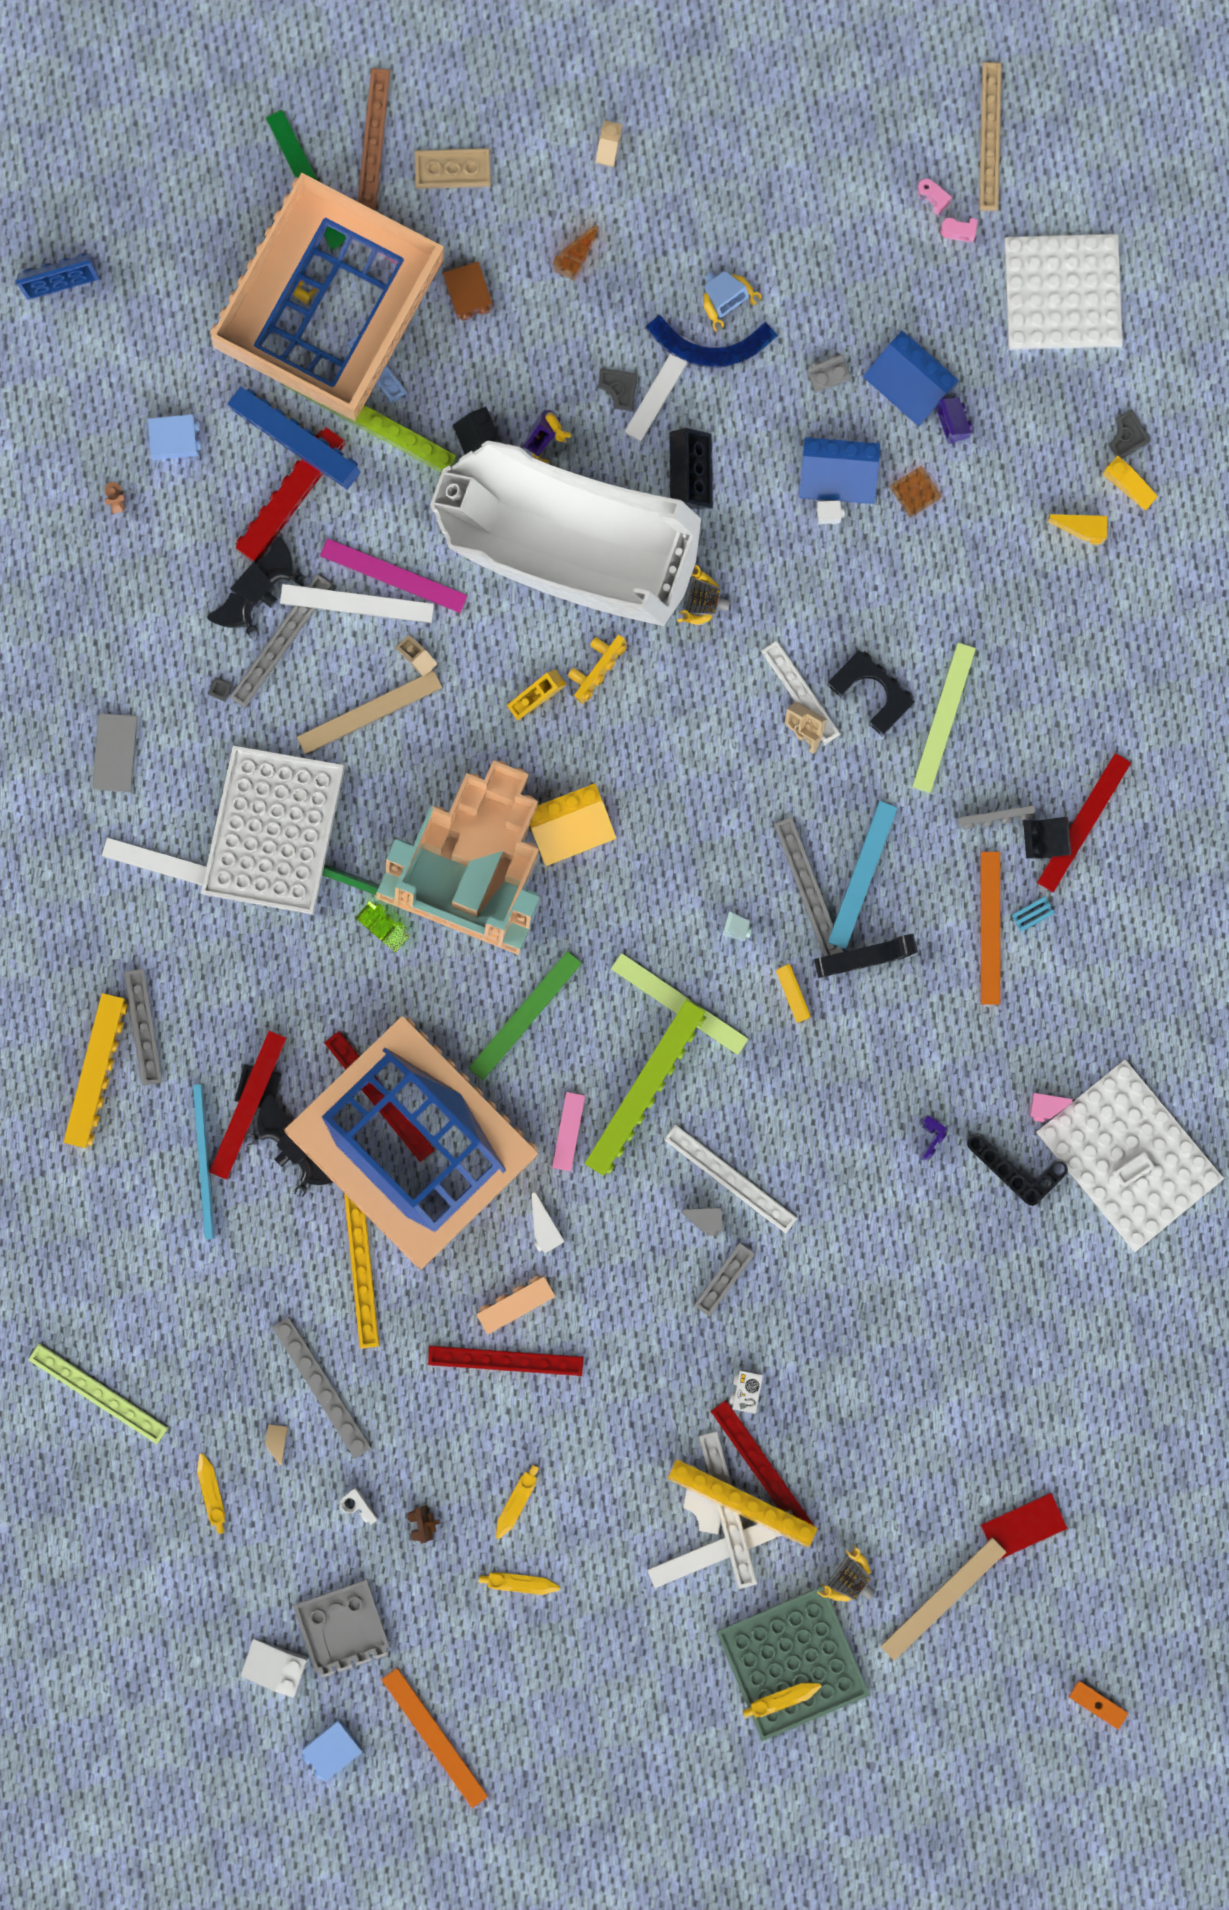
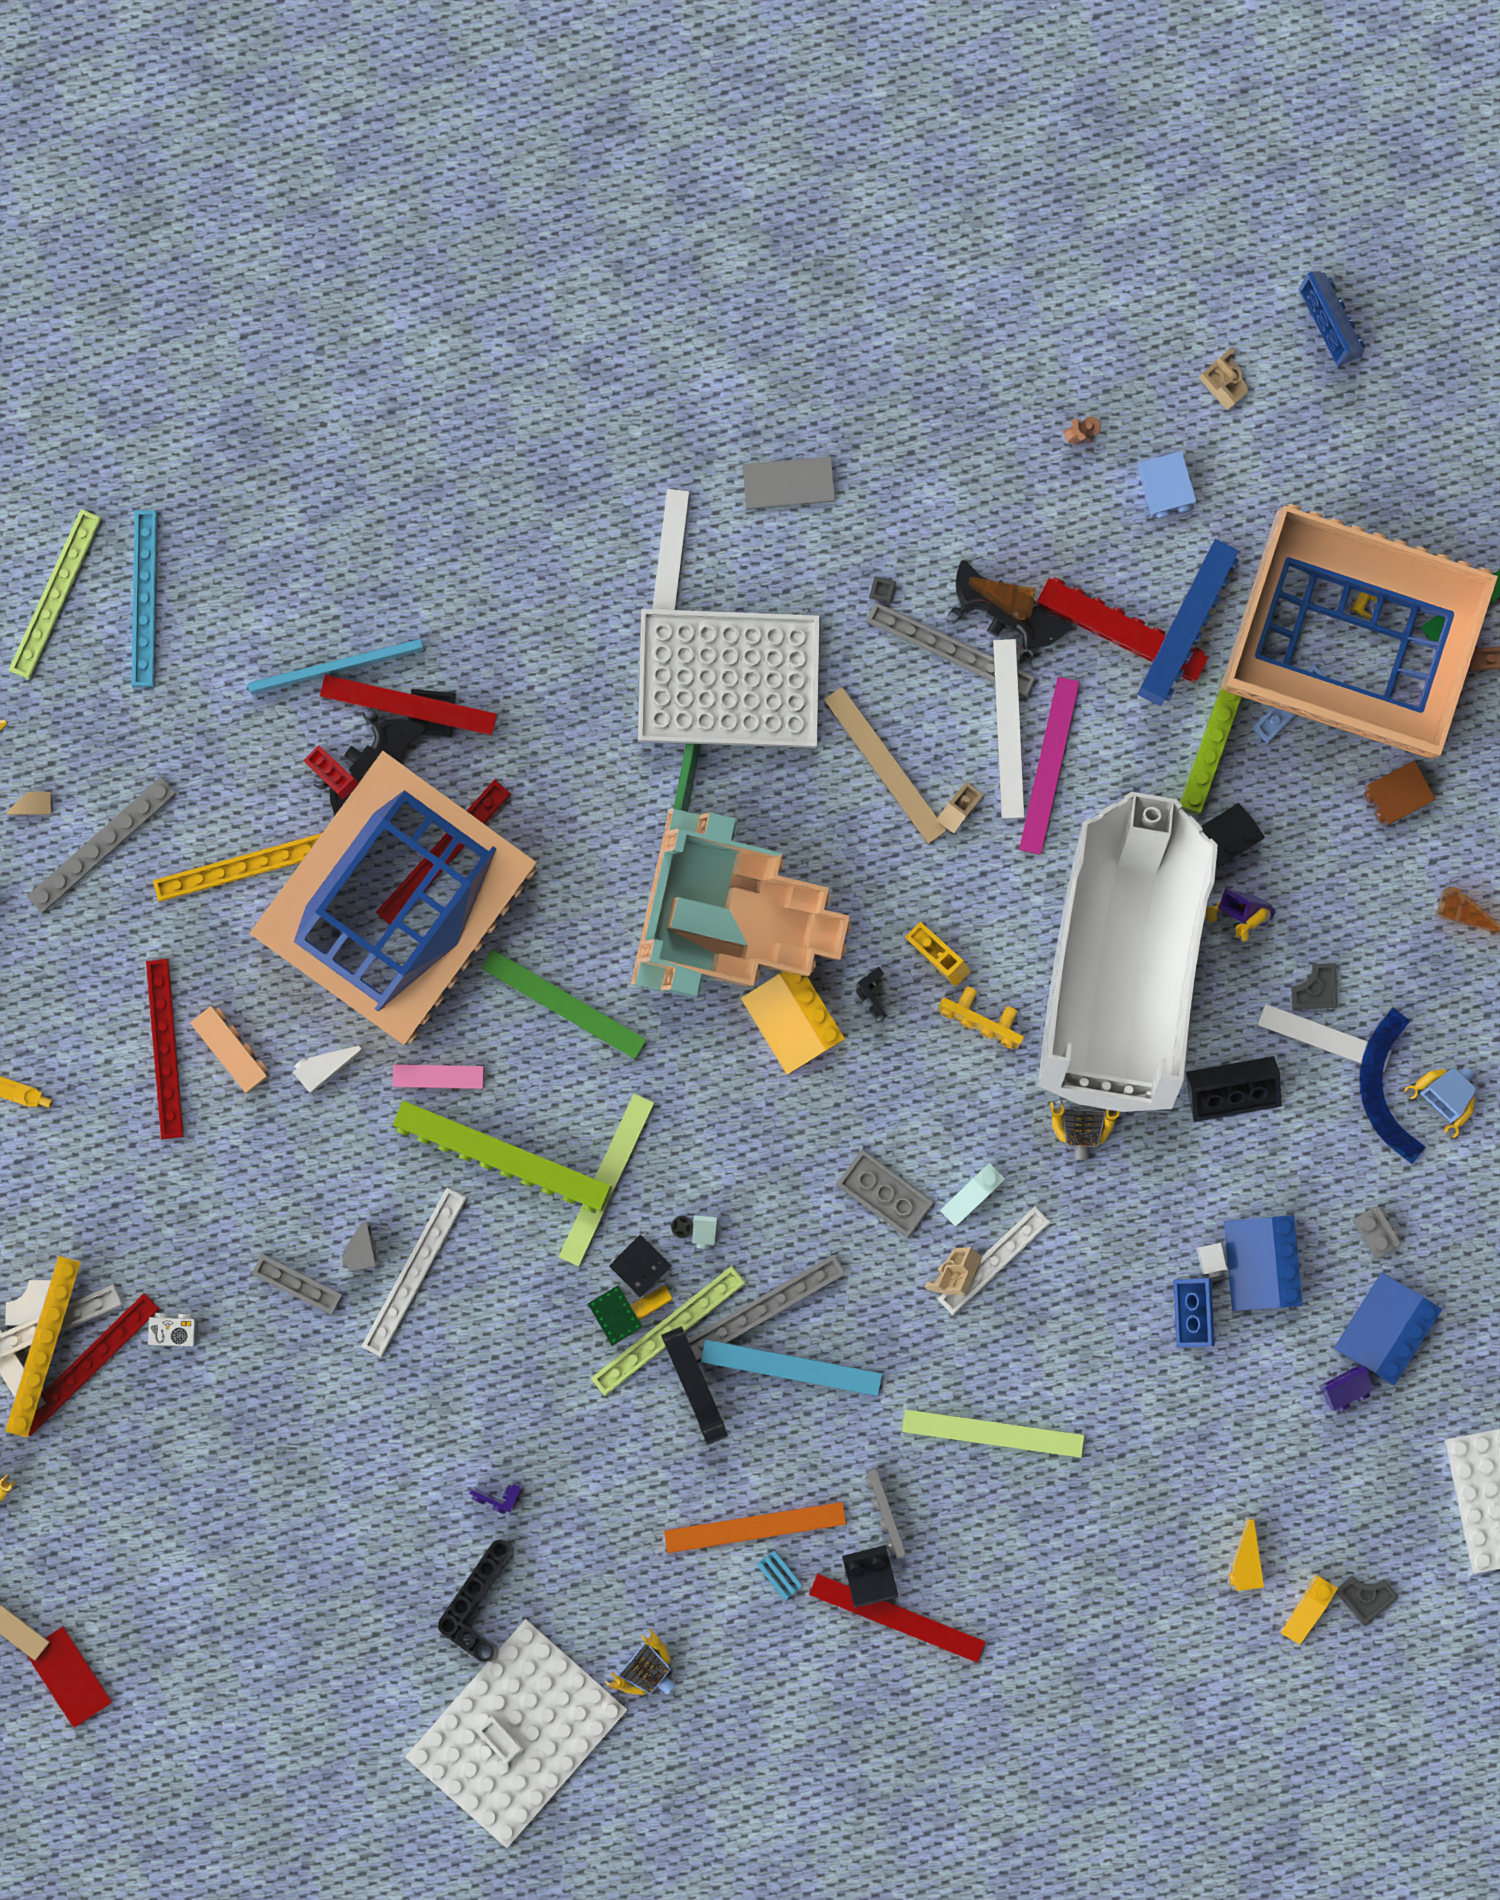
camera: 75 degrees right, 0 degrees up
yellow brick [63,993,129,1149] -> none
light grey plate [123,969,162,1086] -> none
clear neon green brick [355,901,410,953] -> none
black arch [827,650,915,737] -> none
clear orange tile [889,466,942,518] -> none
bright pink slope [1029,1093,1072,1122] -> none
none -> medium azure tile [131,510,158,687]
none -> red plate [303,745,359,799]
none -> dark green sticker [588,1285,643,1346]
none -> yellowish green tile [591,1266,746,1396]
none -> torso [606,1628,675,1695]
none -> black bracket [609,1235,672,1298]
none -> pearl dark grey wheel [671,1216,693,1238]
none -> light grey tile [836,1149,934,1238]
none -> black bracket [855,967,887,1021]
none -> light aqua slope [940,1163,1005,1227]
none -> clear orange slope [968,577,1036,620]
none -> blue slope [1173,1278,1215,1347]
none -> tan slope [1198,347,1249,410]

